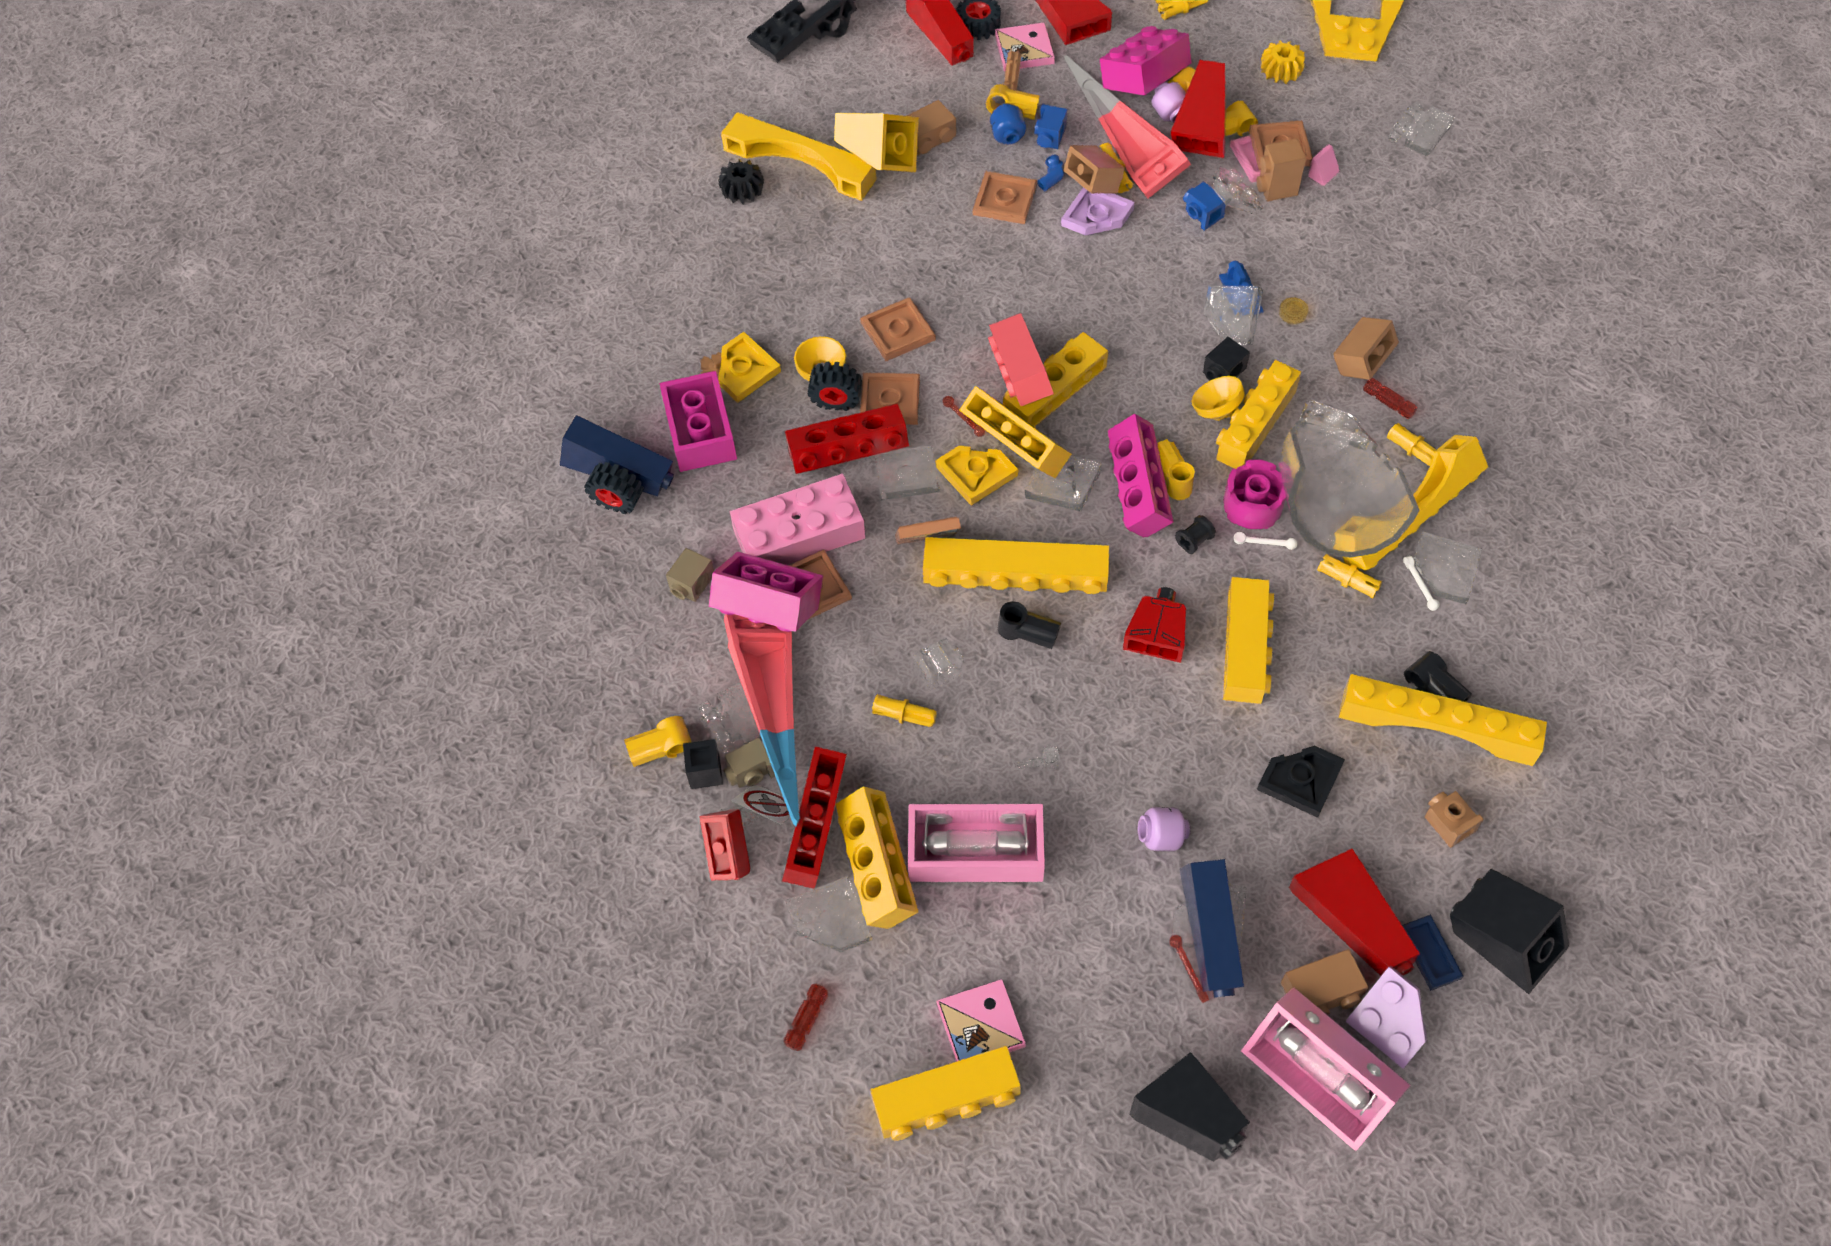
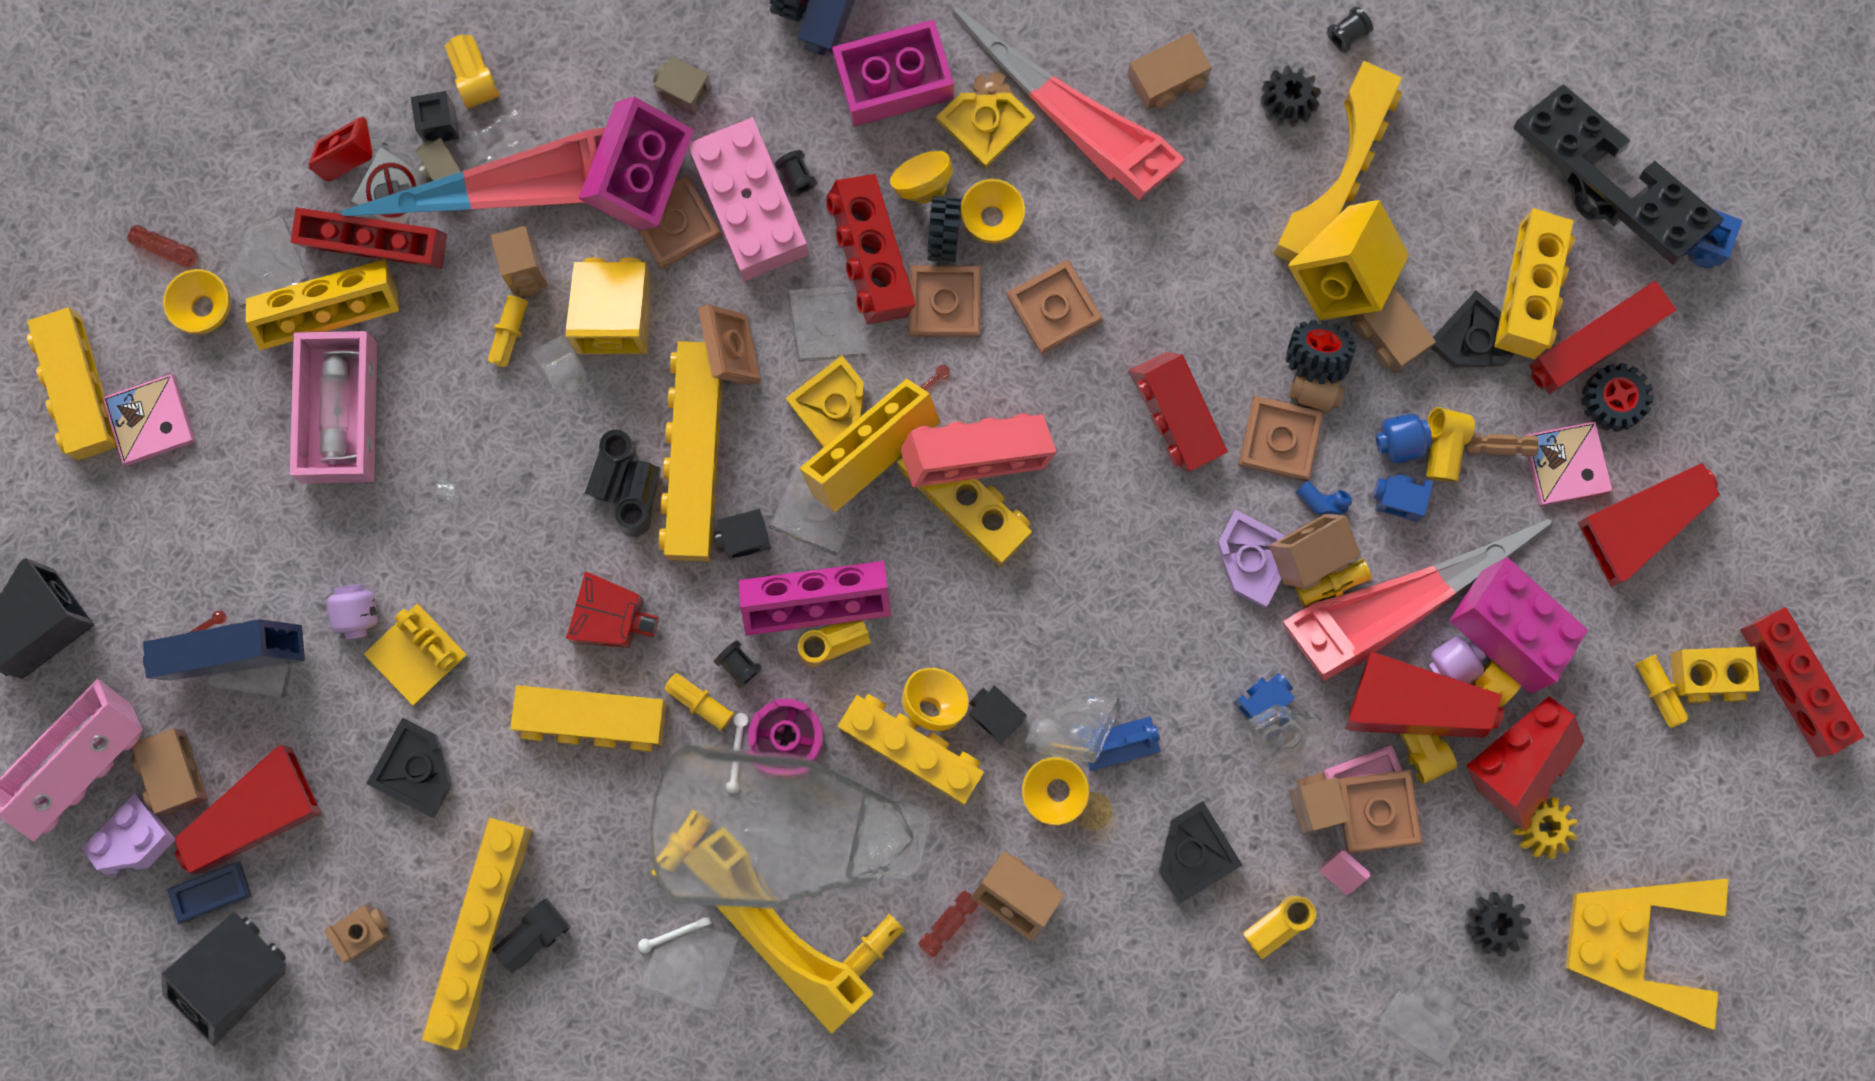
camera: 85 degrees right, 20 degrees up
none -> yellow piece [163,269,231,334]
none -> yellow hinge [364,603,467,706]
none -> medium nougat brick [490,226,549,297]
none -> yellow slope [566,257,650,354]
none -> black piece [615,460,662,537]
none -> yellow axle [664,673,735,732]
none -> black brick [714,509,772,560]
none -> black bush [775,150,818,197]
none -> yellow piece [890,151,953,204]
none -> coral plate [951,6,1186,200]
none -> yellow piece [1022,757,1090,825]
none -> medium nougat brick [1127,32,1212,110]
none -> red wedge [1128,352,1228,472]
none -> black plate [1158,801,1242,904]
none -> yellow piece [1242,896,1316,960]
none -> black wheel [1285,320,1356,384]
none -> medium nougat brick [1289,374,1345,413]
none -> black bush [1326,6,1374,53]
none -> black plate [1431,290,1515,368]
none -> black gear [1465,892,1531,956]
none -> red wedge [1466,696,1584,832]
none -> yellow brick [1494,208,1575,360]

